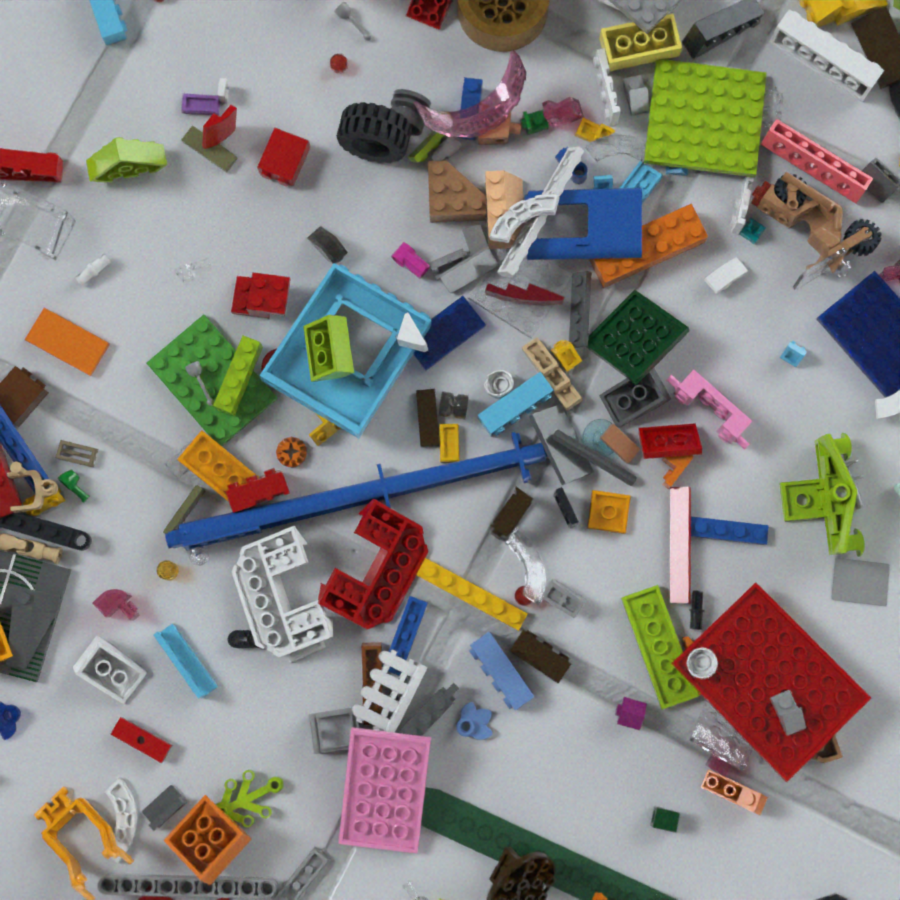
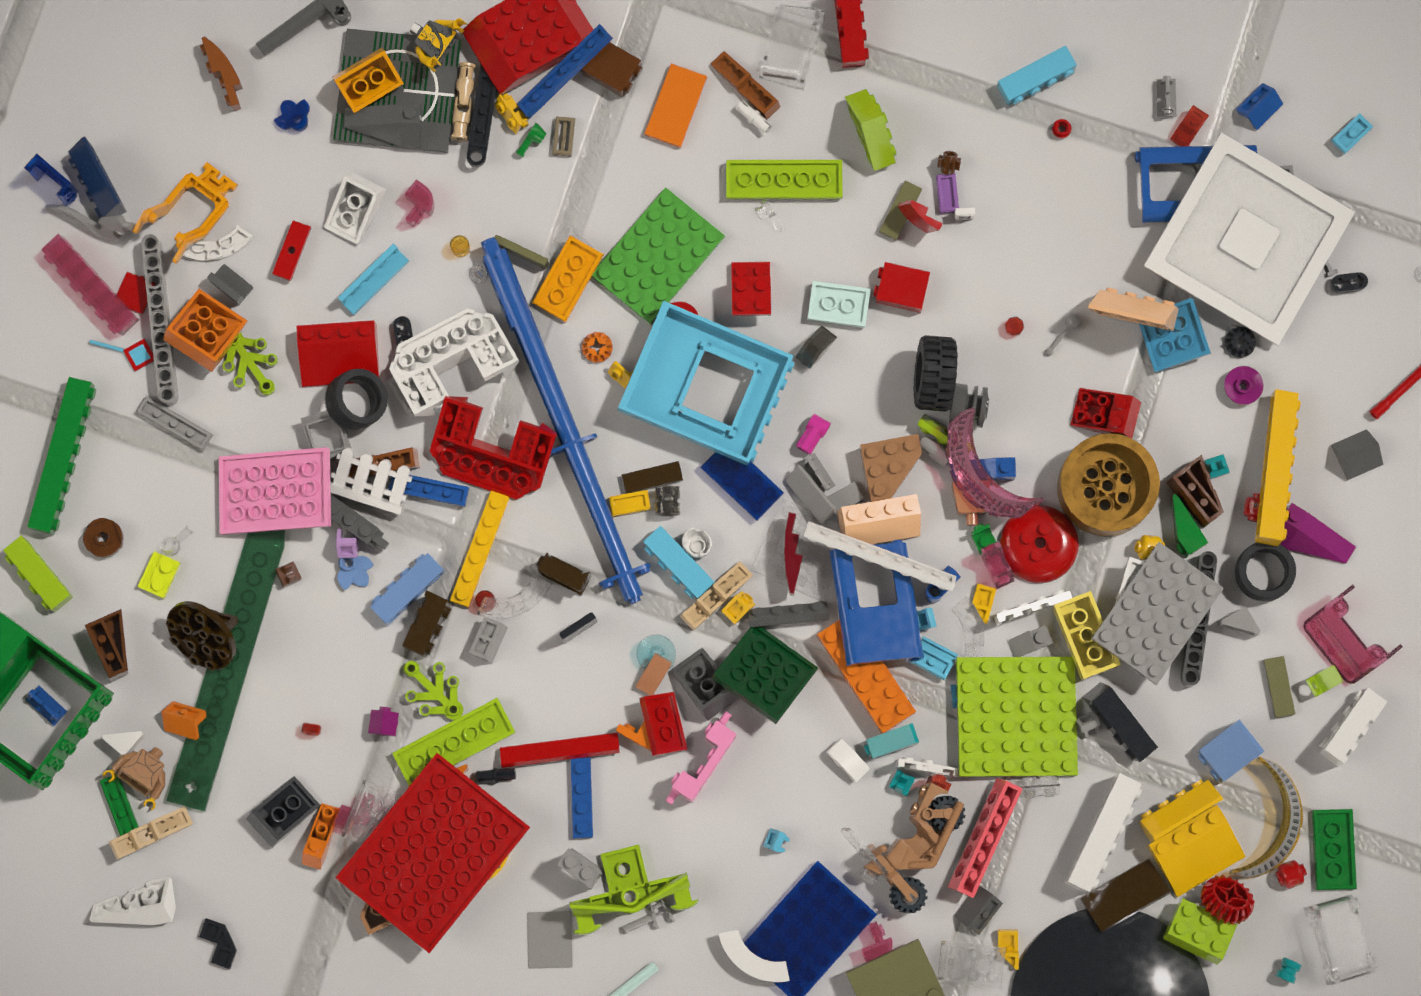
camera: 80 degrees right, 0 degrees up
tan piece [7,462,58,513] -> none
light grey hinge [185,361,214,406] -> none
lime brick [213,335,263,416] -> none
red wedge [224,468,290,513] -> none
lime slope [303,315,354,382] -> none
white slope [397,312,428,352] -> none
white tile [489,194,560,243] -> none
tile [529,404,594,485] -> none
dark grey axle [552,429,637,486] -> none
light orange tile [587,490,631,534] -> none
dark green panel [650,806,680,833] -> none
white hair [687,648,718,679] -> none
light grey slope [770,690,806,736] -> none
none -> black slope [246,776,320,848]
none -> reddish brown tile [275,561,302,588]
none -> red slope [296,320,380,387]
none -> clear red tile [301,723,322,737]
none -> black tyre [324,369,388,430]
none -> lavender panel [336,528,359,558]
none -> lime plant [404,661,464,720]
none -> light grey window [557,848,604,889]
none -> dark orange slope [711,51,780,120]
none -> lime plate [726,160,843,199]
none -> light aqua plate [807,281,871,328]
none -> teal slope [864,723,919,760]
none -> reddish brown gear [937,151,961,175]
none -> red brick [1000,505,1079,583]
none -> light grey tile [1076,711,1101,737]

